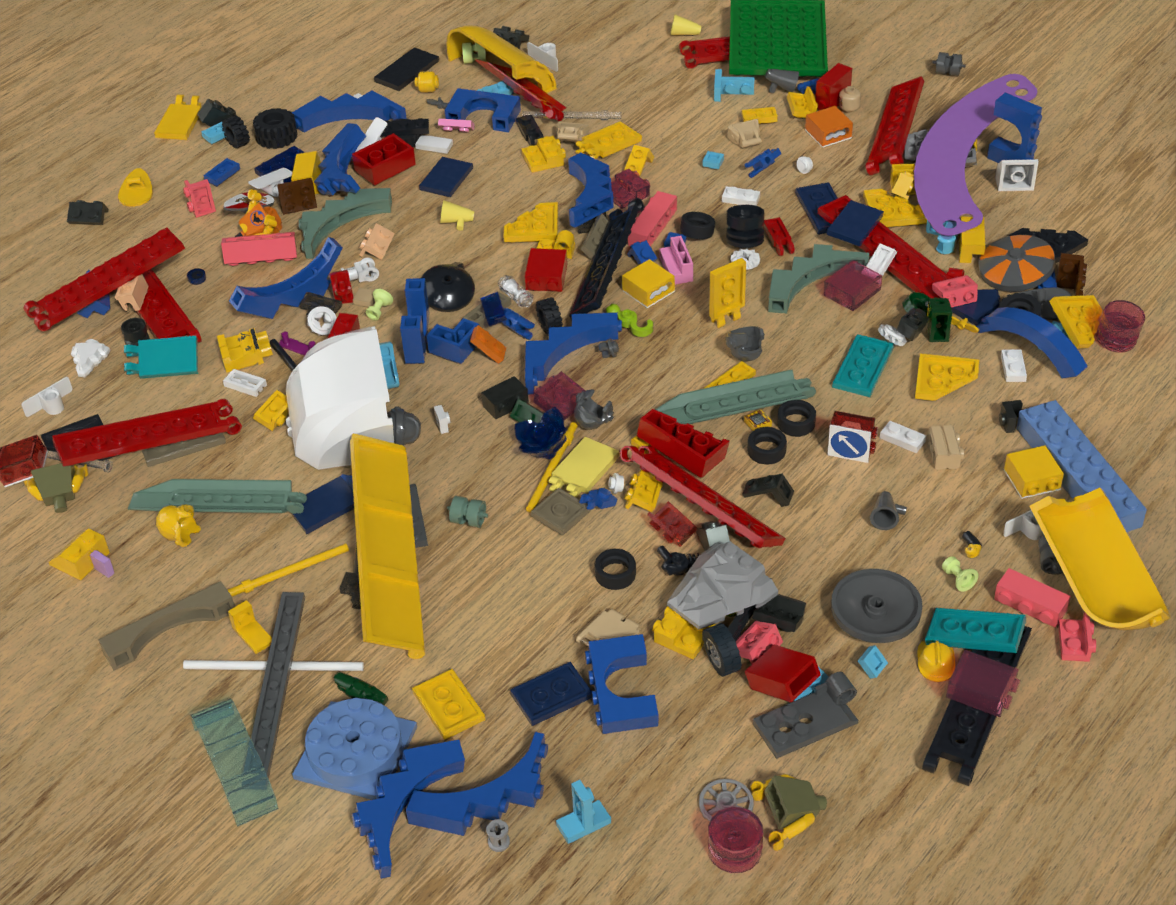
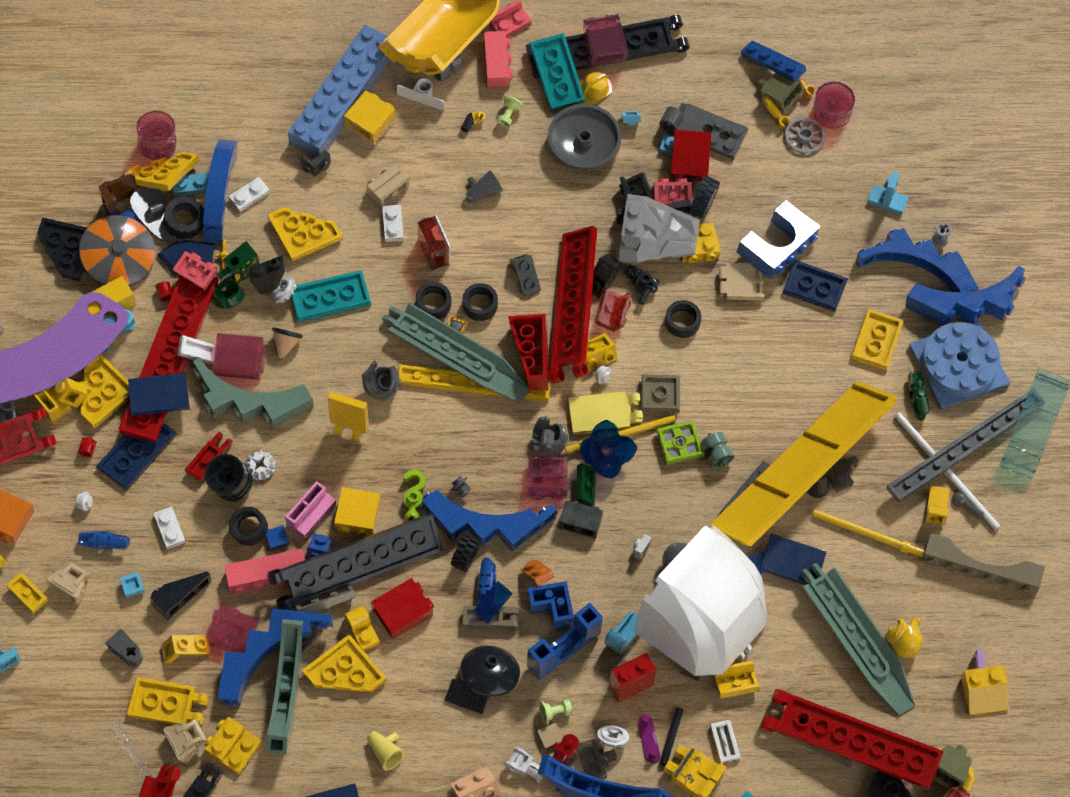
camera: 135 degrees left, 20 degrees up
clear piece [498,275,534,309] -> none
blue plate [579,488,618,510] -> none
none -> red hose [77,437,97,457]
none -> dark grey piece [105,629,143,667]
none -> black slope [150,571,212,620]
none -> sand green arch [266,619,303,755]
none -> light nougat hat [271,327,303,359]
none -> lime piece [656,420,704,465]
none -> blue plate [741,40,807,82]
none -> dark grey bar [952,492,984,519]

